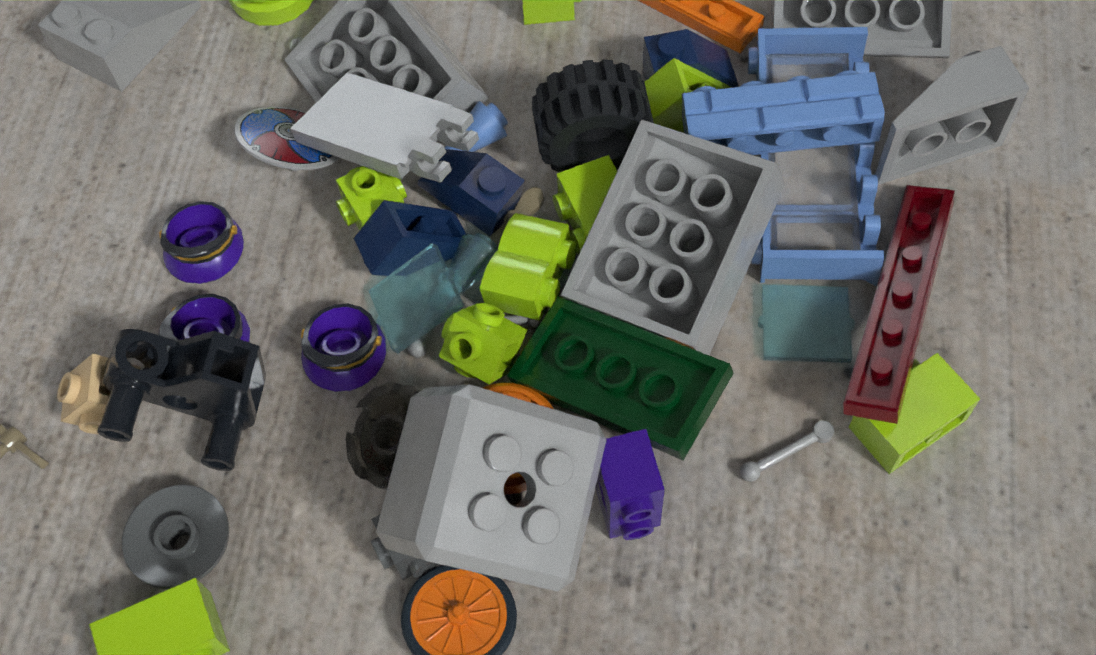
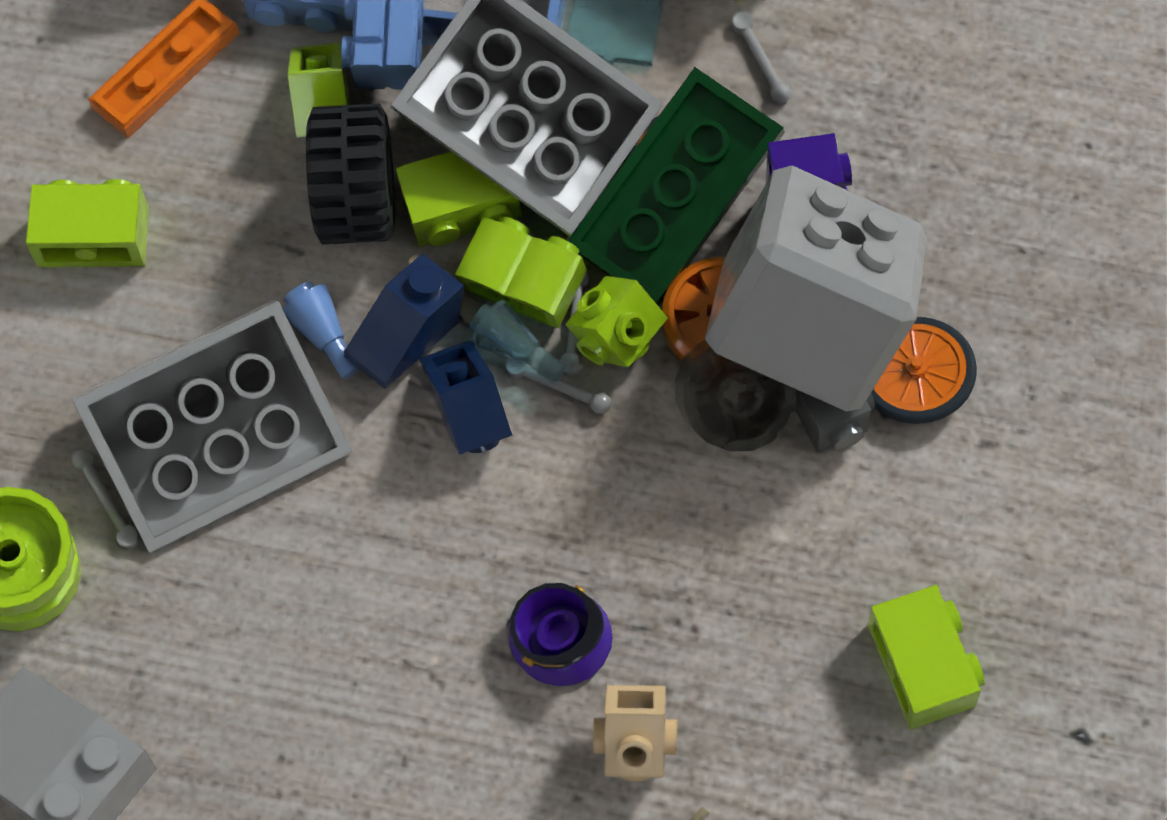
camera: 85 degrees left, 5 degrees up
black piece [97,329,266,471] -> none
dark grey dish [122,485,230,589] -> none
dark purple piece [159,201,244,284] -> none
shield [234,106,339,172] -> none
light grey tile [290,72,479,182] -> none
dark purple piece [301,303,386,392] -> none
lime brick [335,166,407,230] -> none
clear light blue piece [369,243,464,354] -> none
dark blue slope [642,29,739,88] -> none

